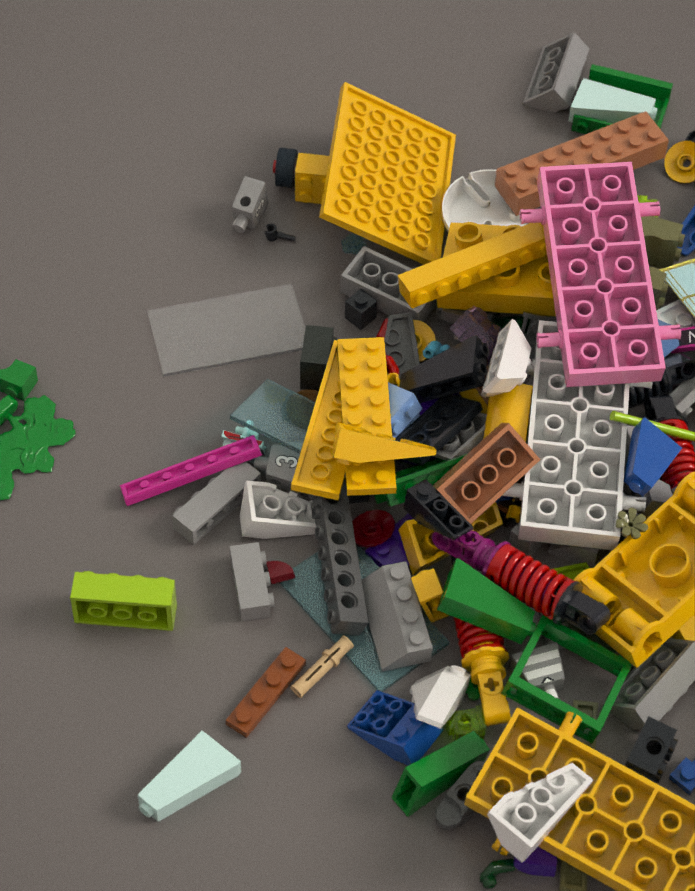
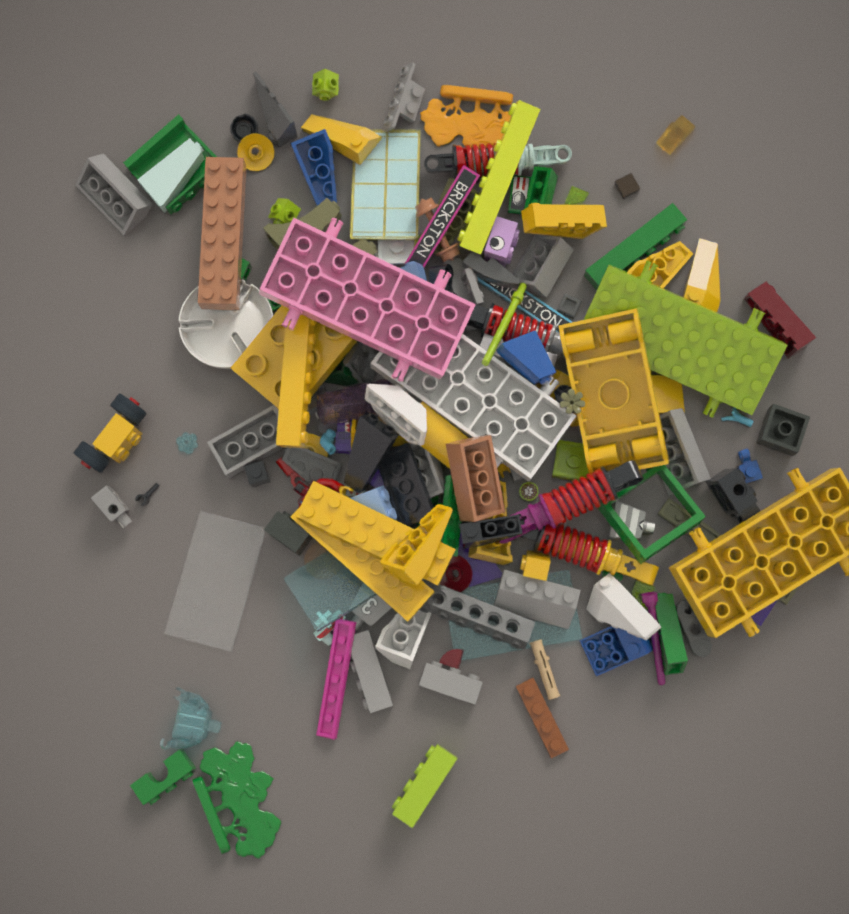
camera: 55 degrees left, 25 degrees up
light aqua slope [138,730,241,822] -> none
yellow plate [319,82,456,265] -> none
green slope [437,558,536,644] -> none
dark green arm [479,858,515,889] -> none
white wedge [487,763,593,863] -> none
none -> clear light blue torso [160,687,221,750]
none -> magenta piece [641,592,666,686]

